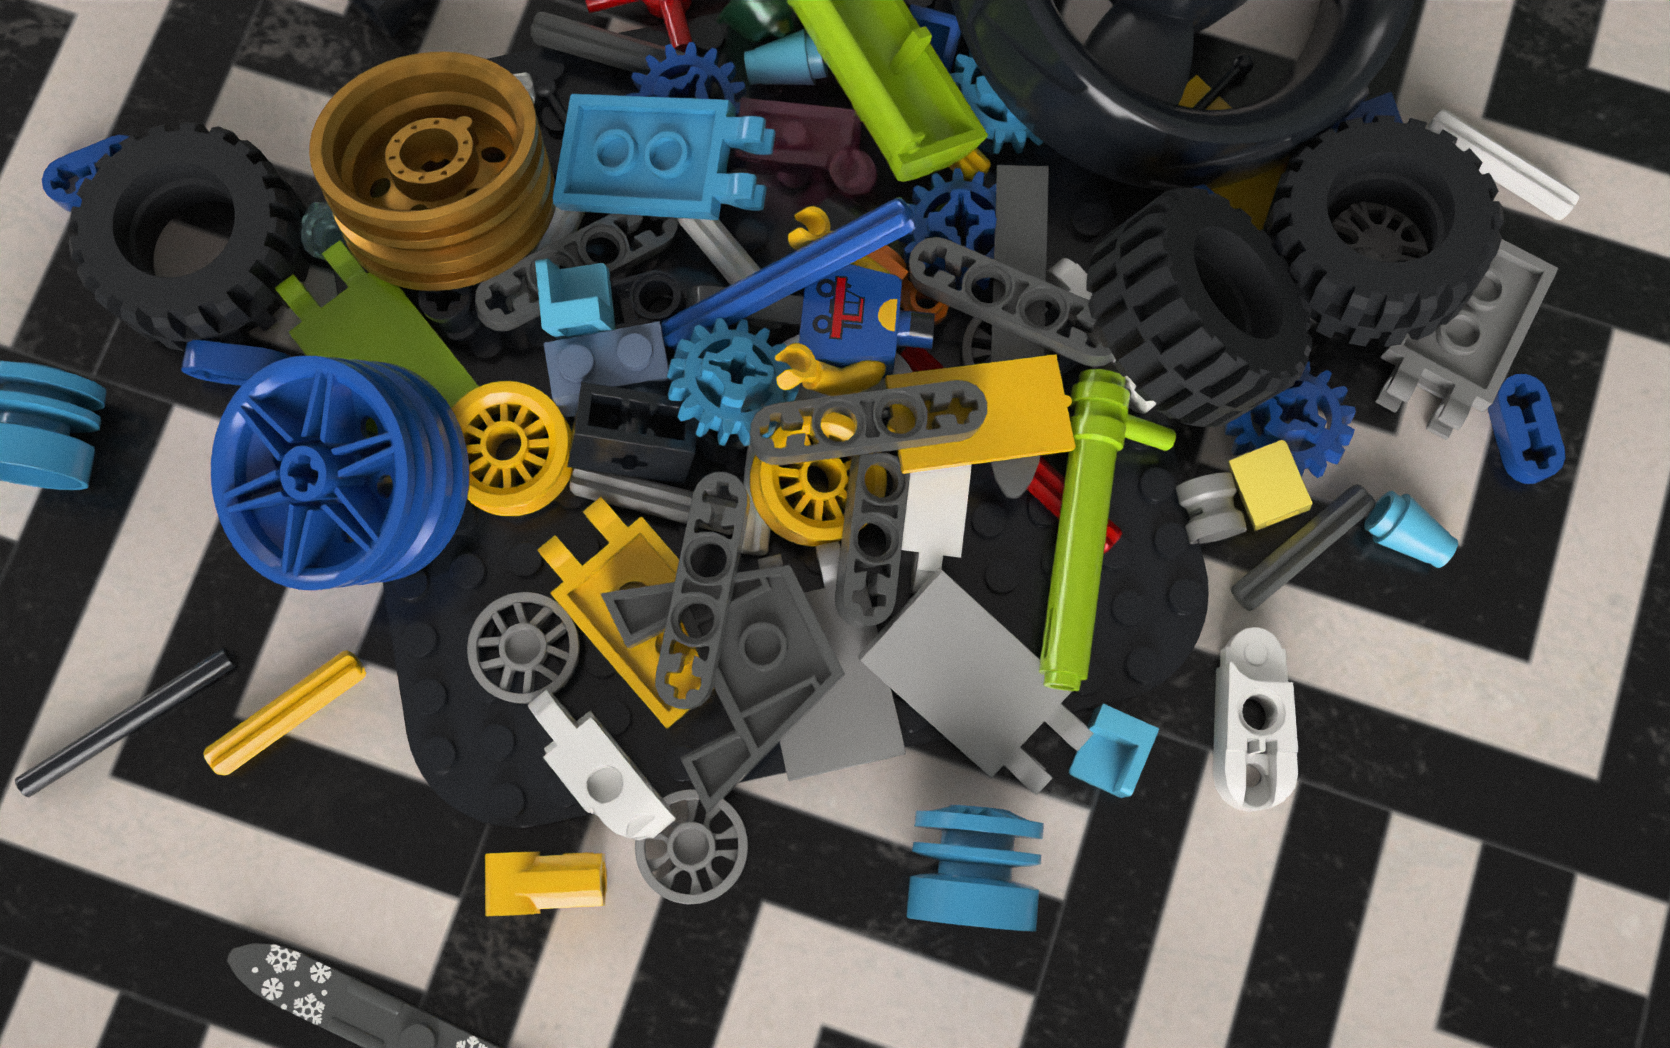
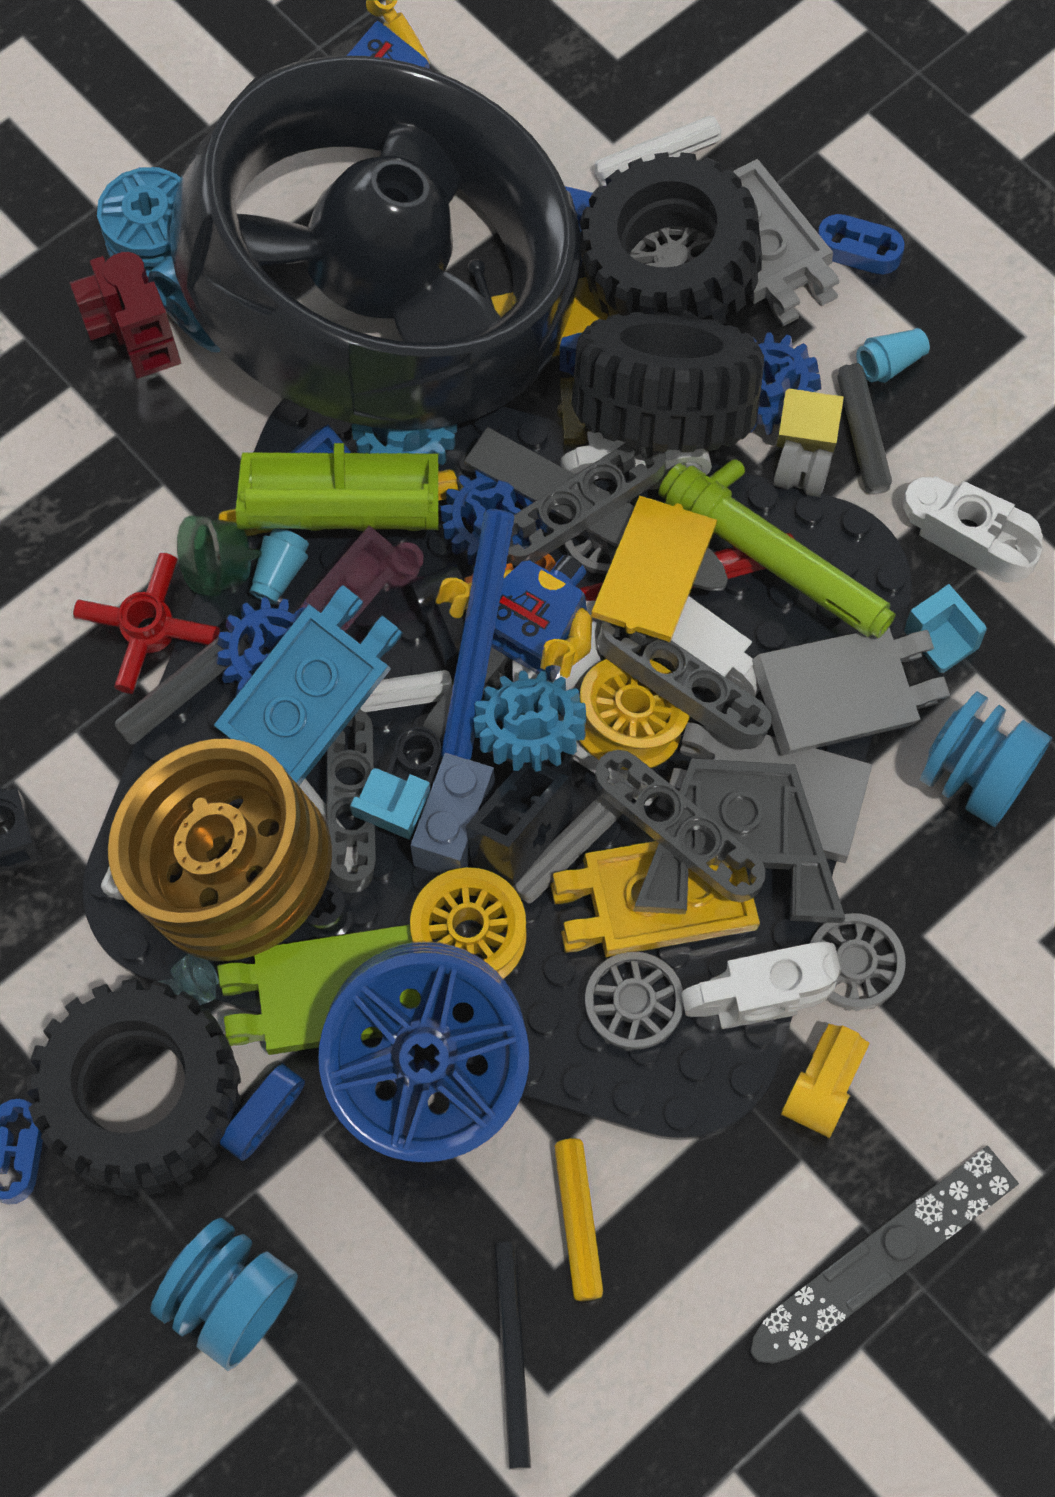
camera: 60 degrees left, 10 degrees down
dark grey beam [749,380,988,465] -> none

